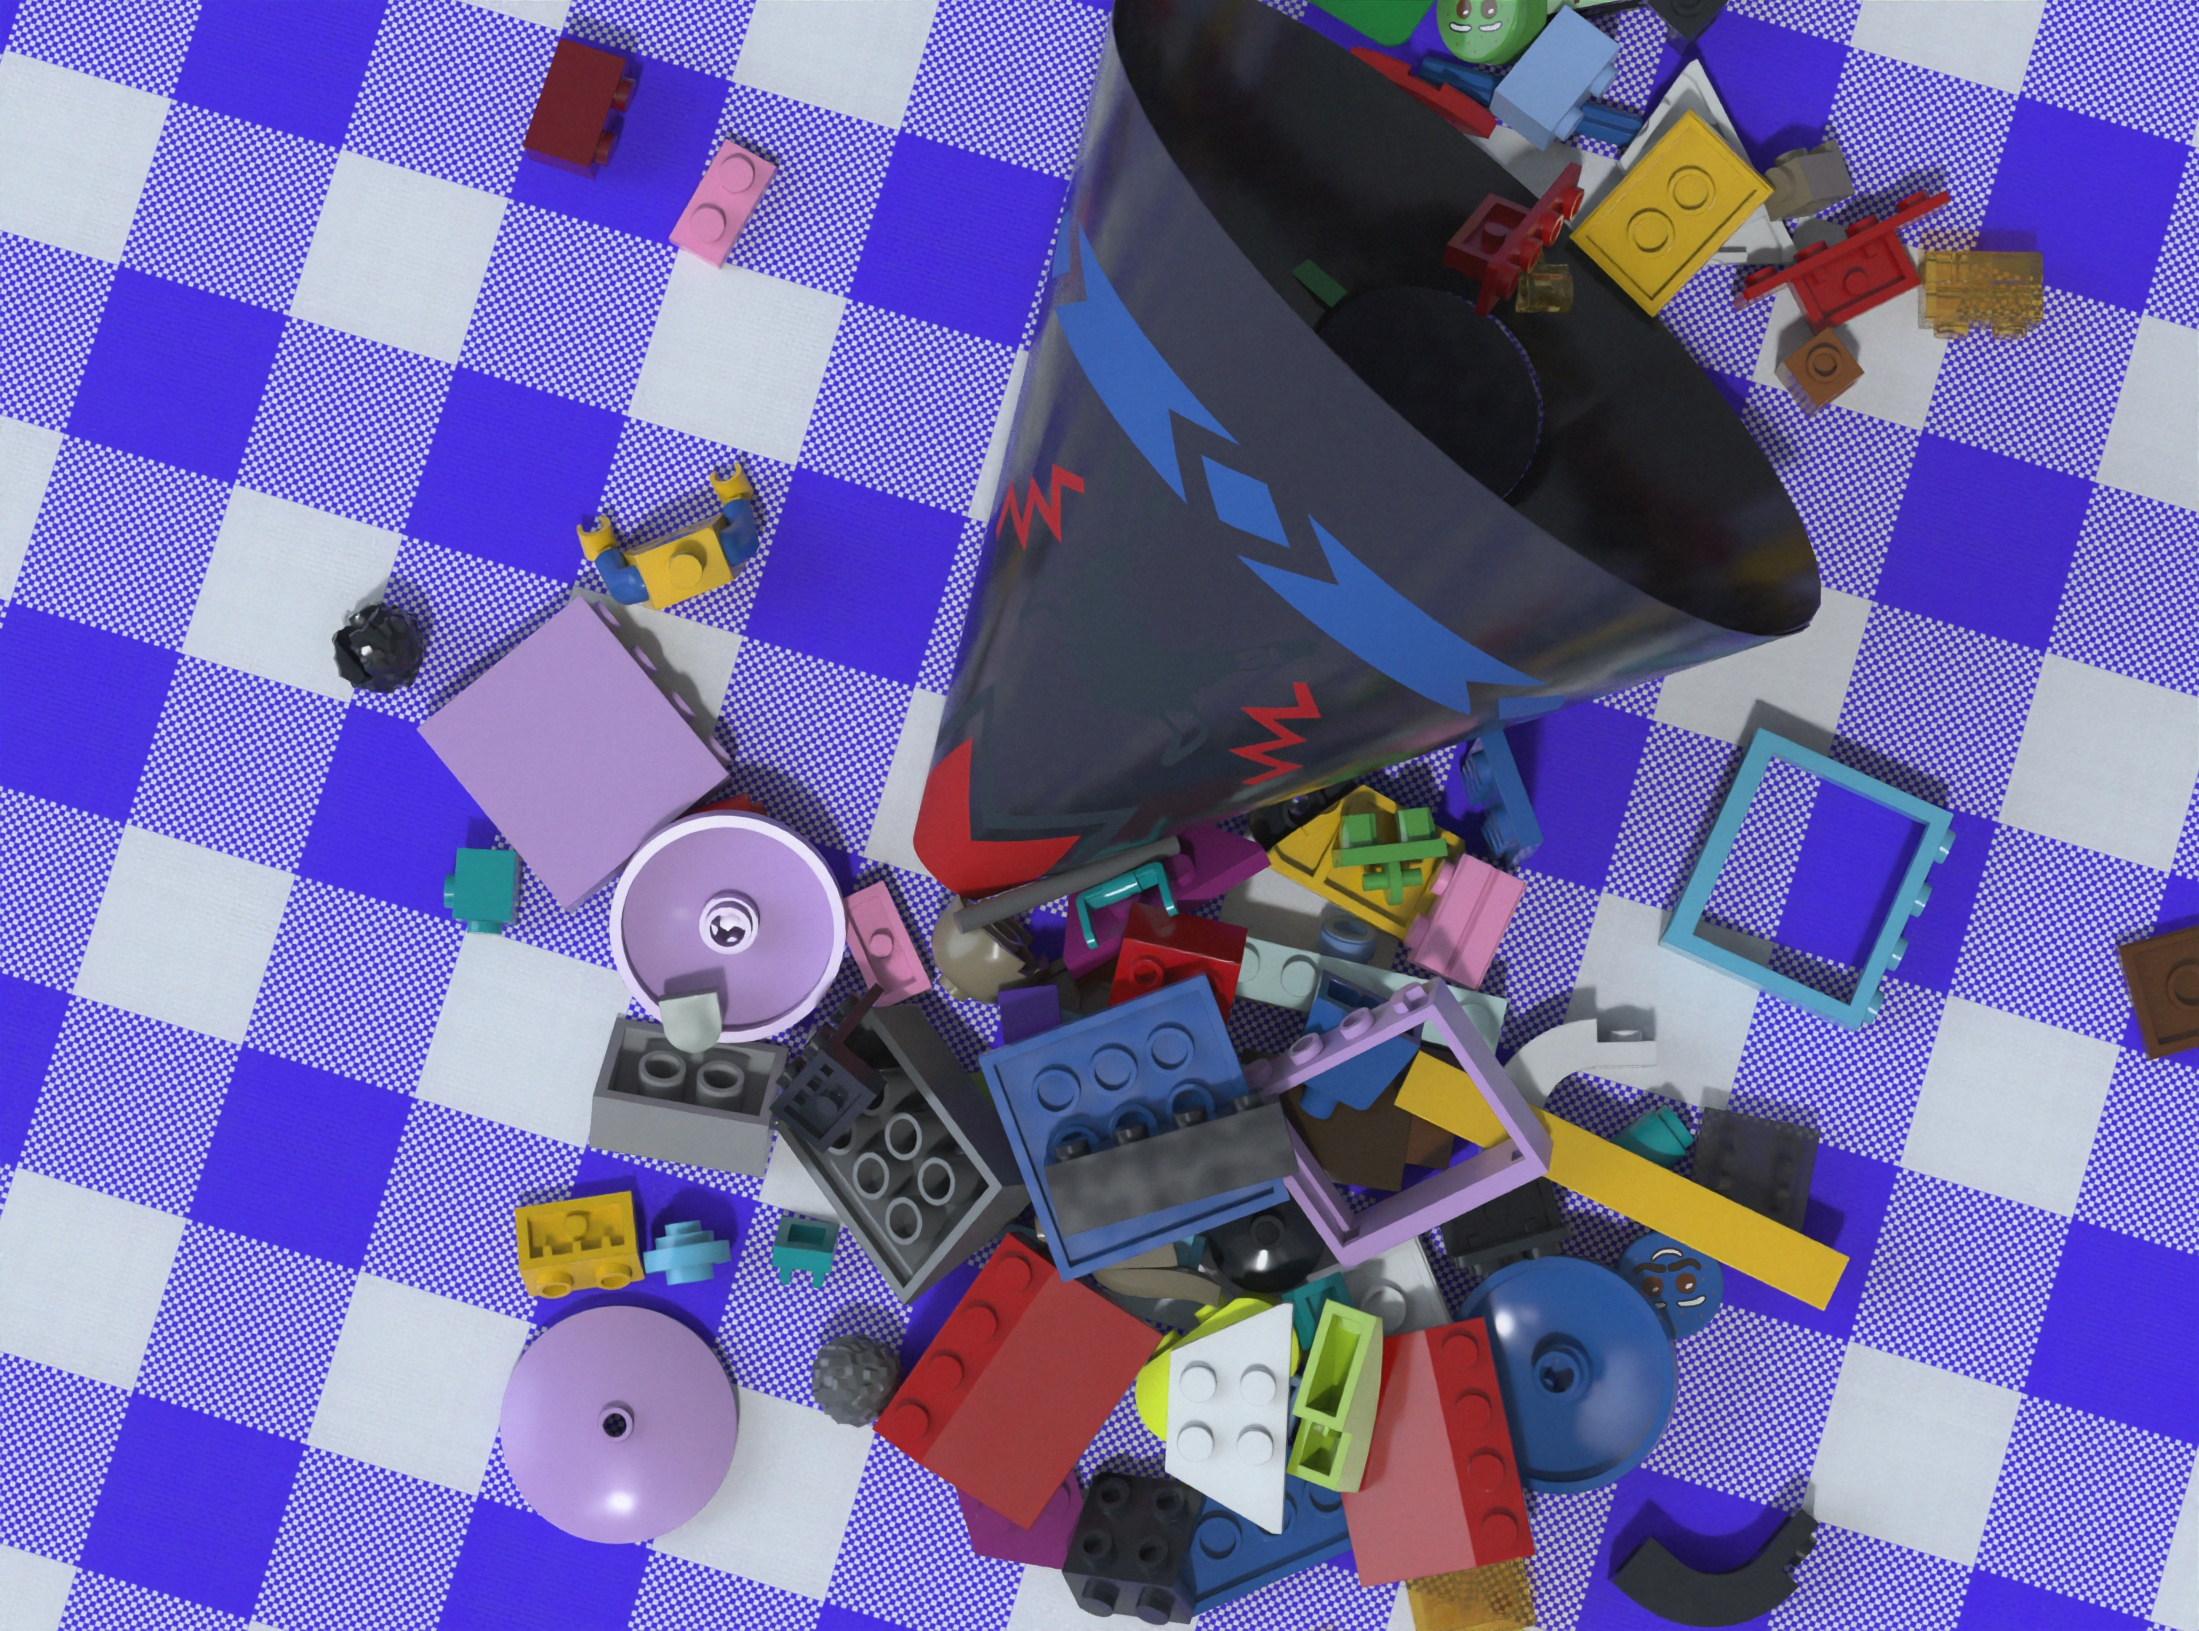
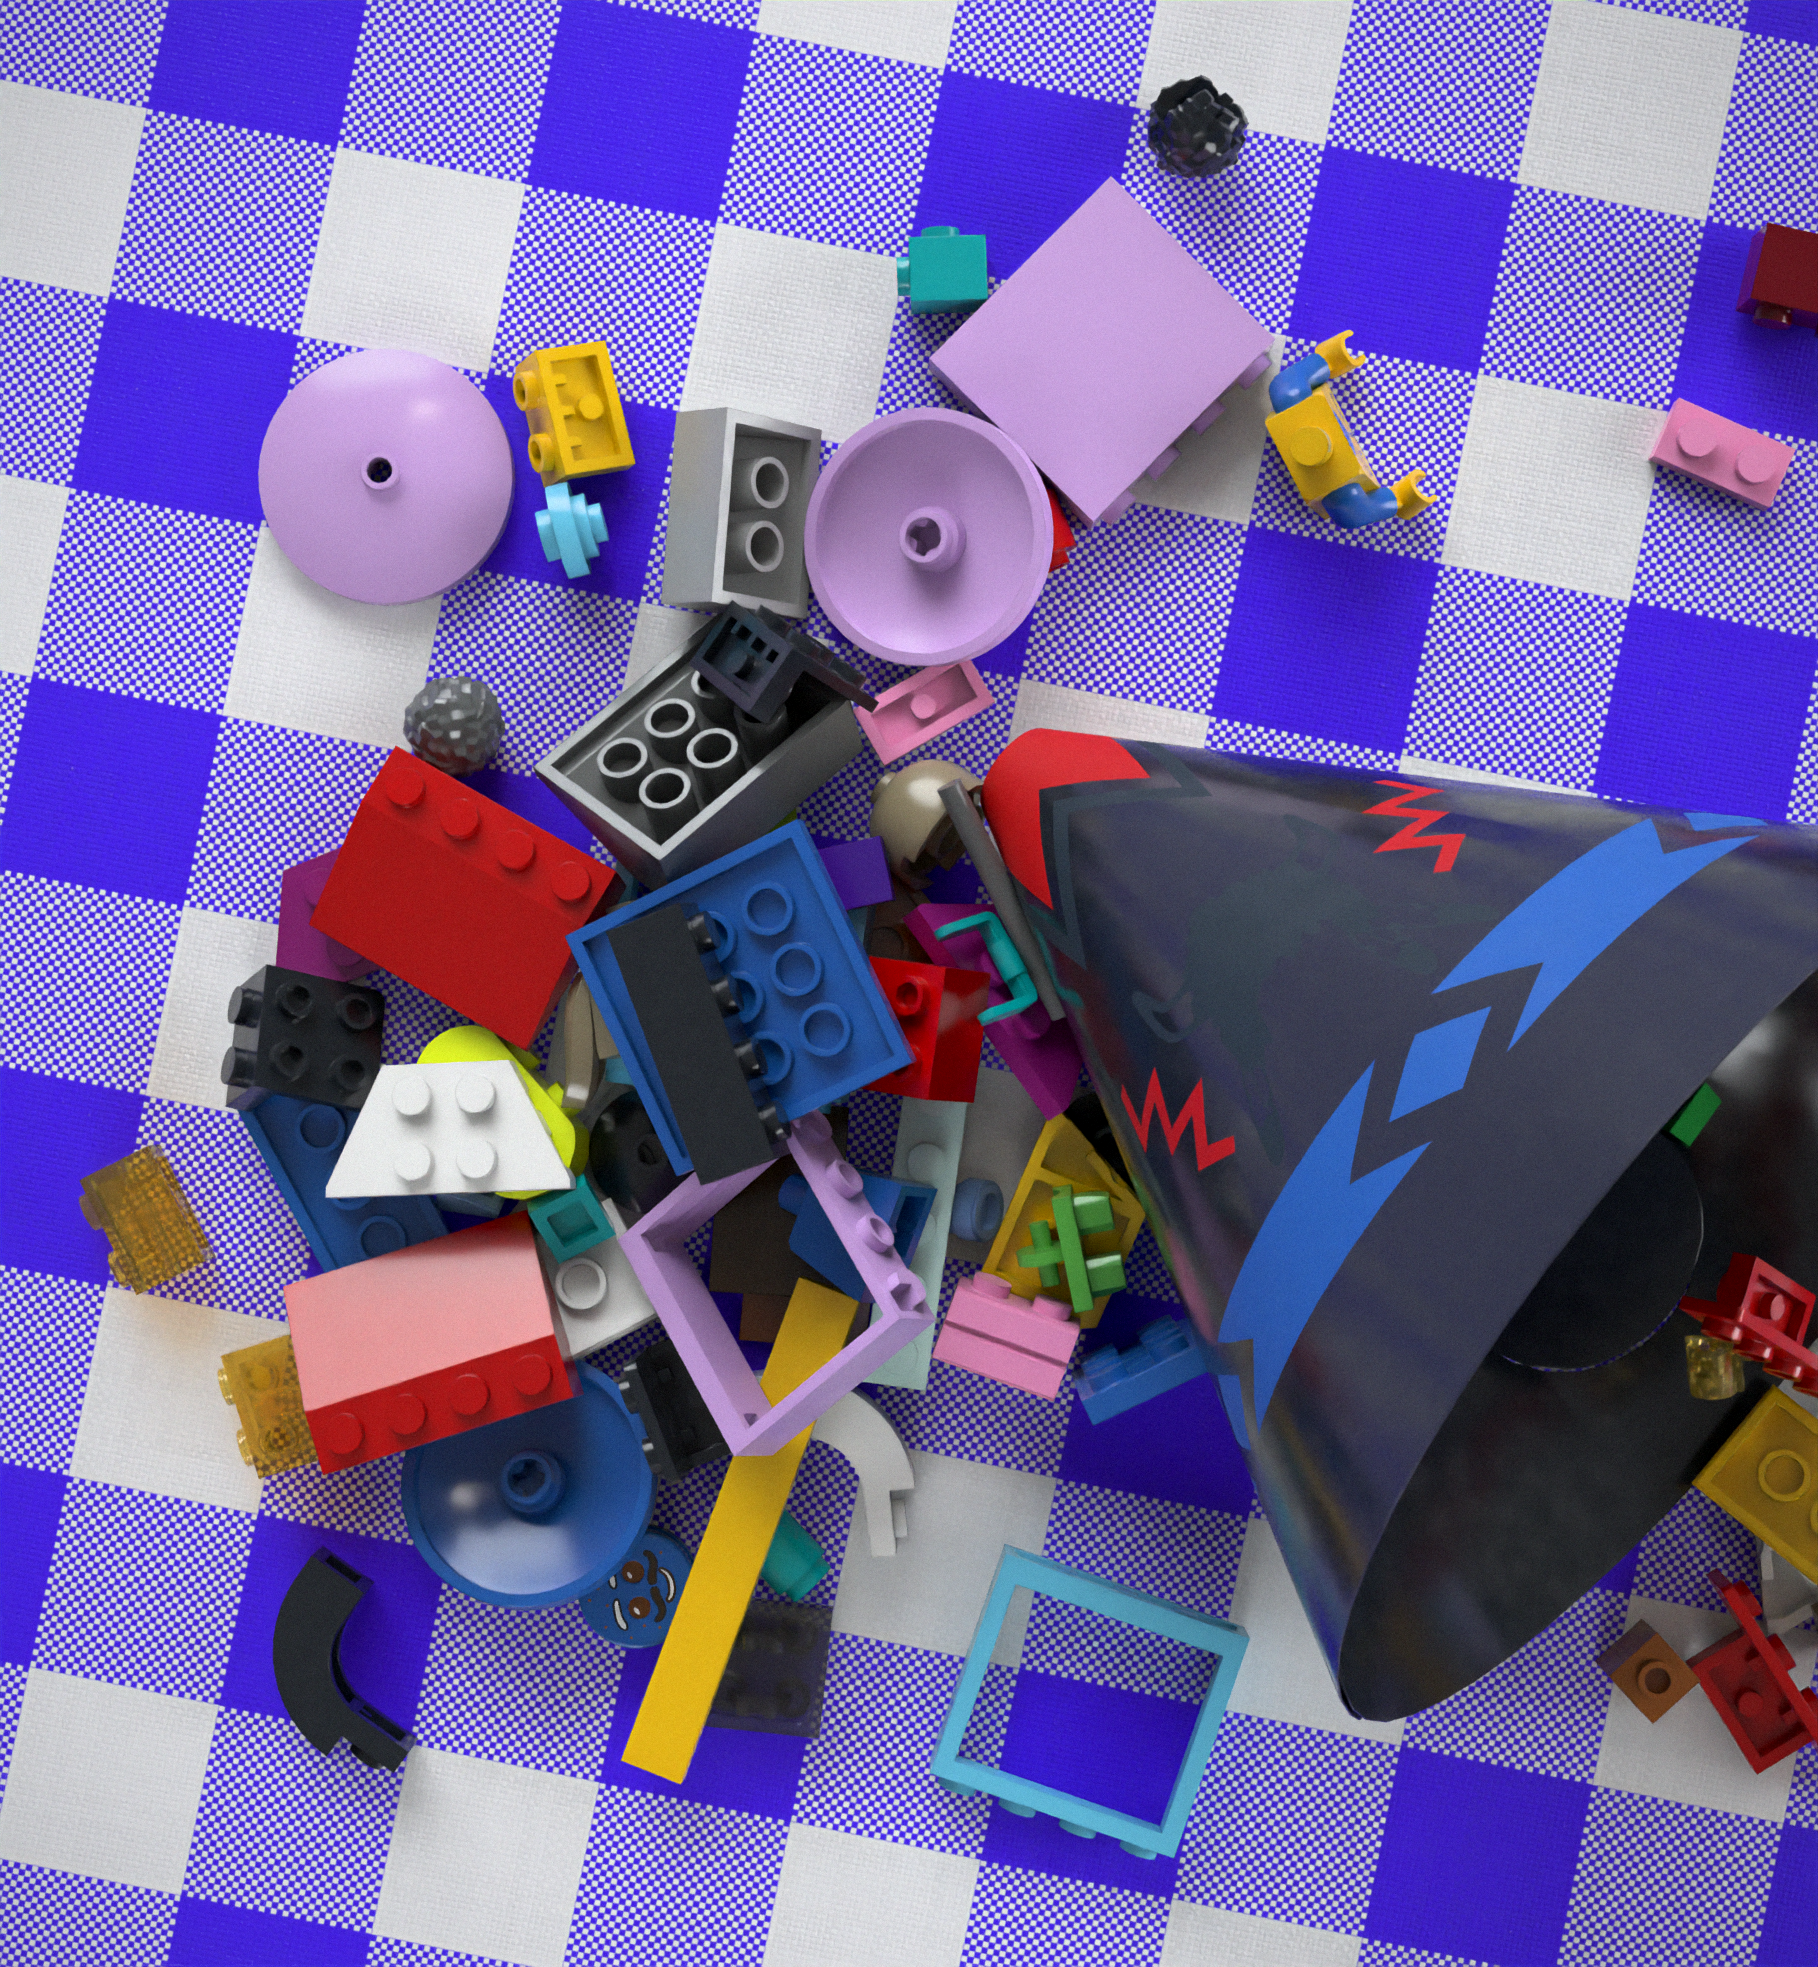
camera: 80 degrees right, 5 degrees up
tile [658,986,724,1053] -> none
teal tile [772,1216,839,1289] -> none
lime slope [1286,1299,1383,1493] -> none
clear yellow brick [1917,251,2043,340] -> none

